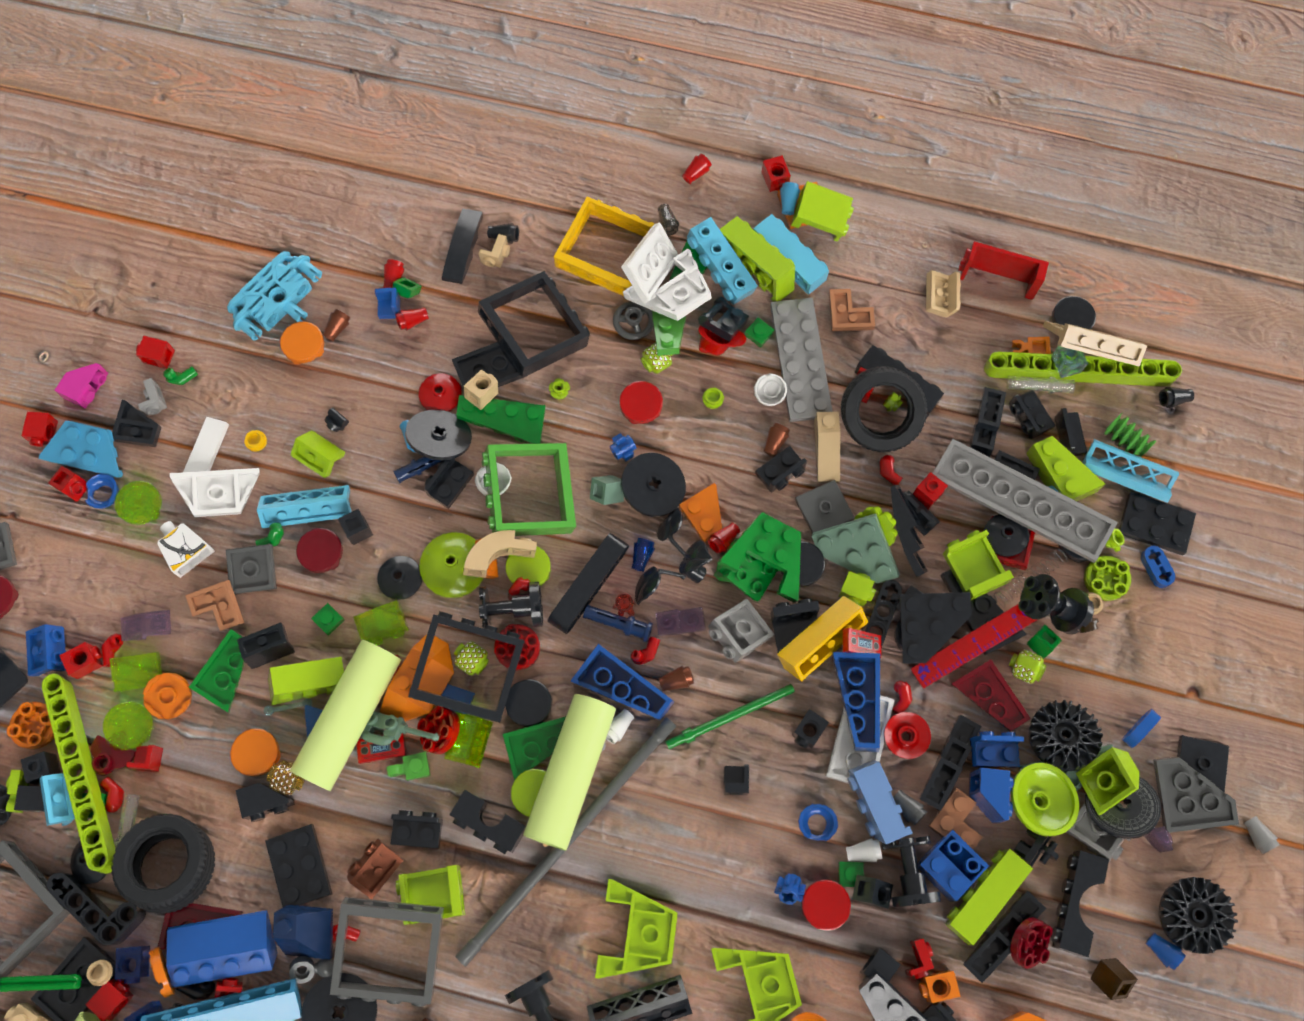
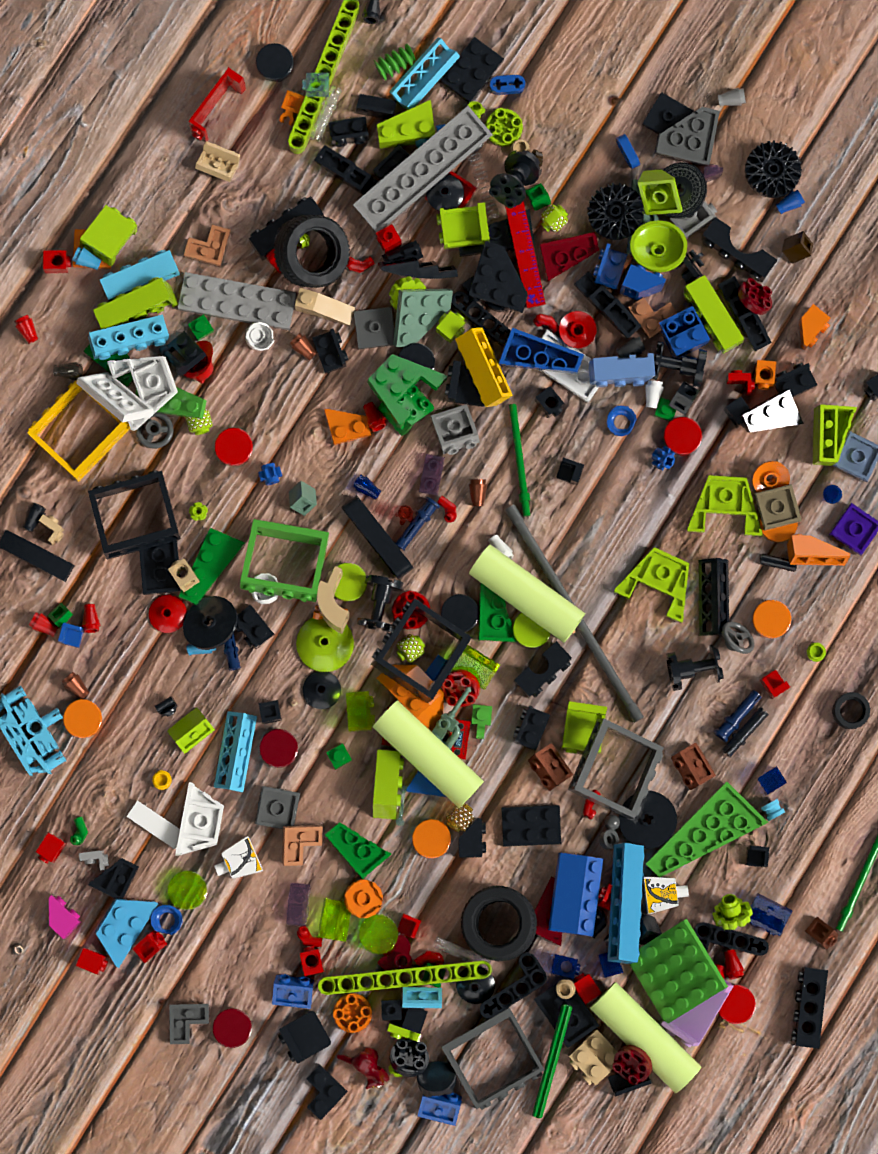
camera: 75 degrees left, 10 degrees up
orange tile [149,946,175,998] -> none
black panel [237,622,295,669] -> none
green arm [255,522,284,547] -> none
dark blue slope [273,905,333,960] -> none
red arm [508,577,530,600] -> none
blue wedge [571,644,674,720] -> none
black piece [621,453,686,517] -> none
black plant [635,508,713,605] -> none
lime plate [702,388,724,409] -> none
tile [843,628,881,658] -> none
tan fence [1043,321,1147,366] -> none

